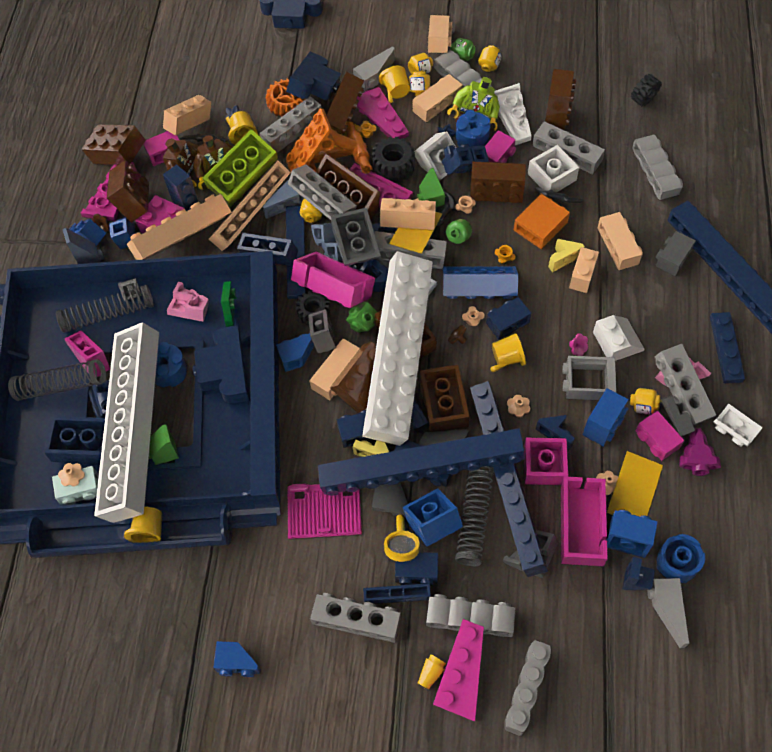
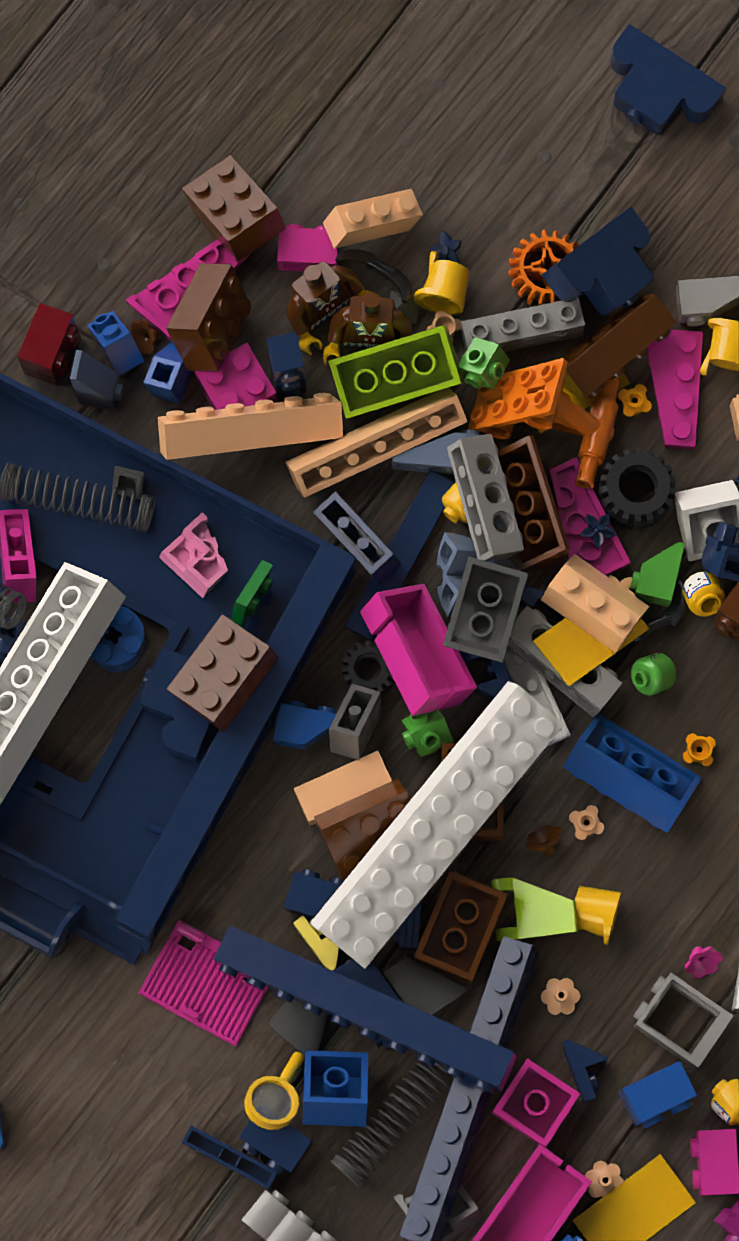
camera: 30 degrees right, 15 degrees up
bright green slope [148,424,179,465] -> none
light grey brick [310,593,401,643] -> none
light nougat plate [455,196,476,214] -> none
dark blue brick [486,297,531,340] -> none
none -> dark red brick [17,302,81,386]
none -> brick [167,614,279,732]
none -> bright green brick [458,337,510,390]
none -> lime flag [491,877,578,941]
none -> dark blue plant [579,514,616,549]
none -> yellow head [682,571,726,617]

